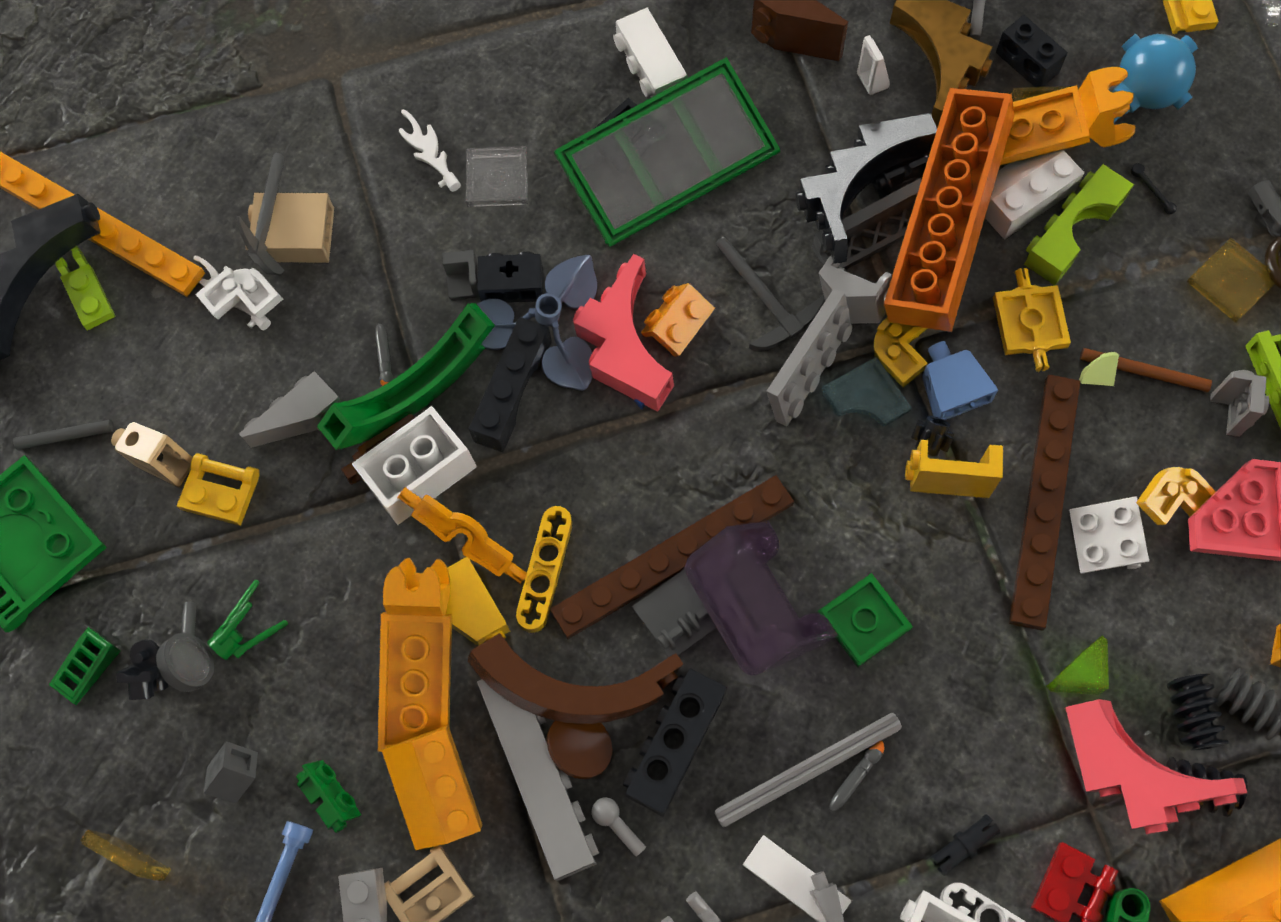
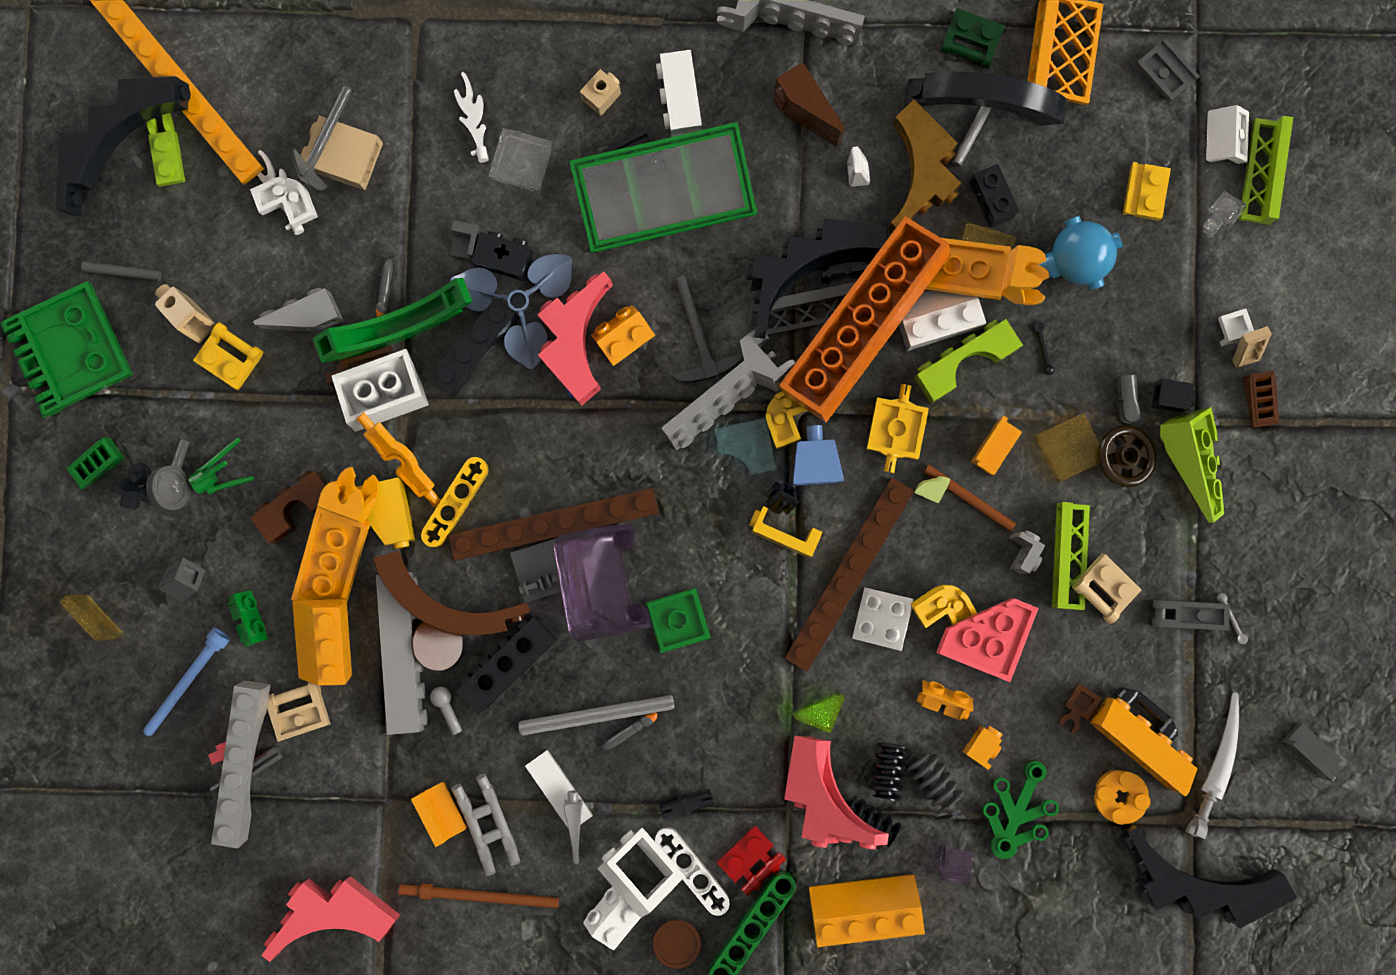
camera: 20 degrees right, 15 degrees up
none -> reddish brown arch [250,471,328,544]
none -> tan brick [580,69,621,116]
none -> light orange hinge [916,680,973,721]
none -> light orange panel [971,416,1022,476]

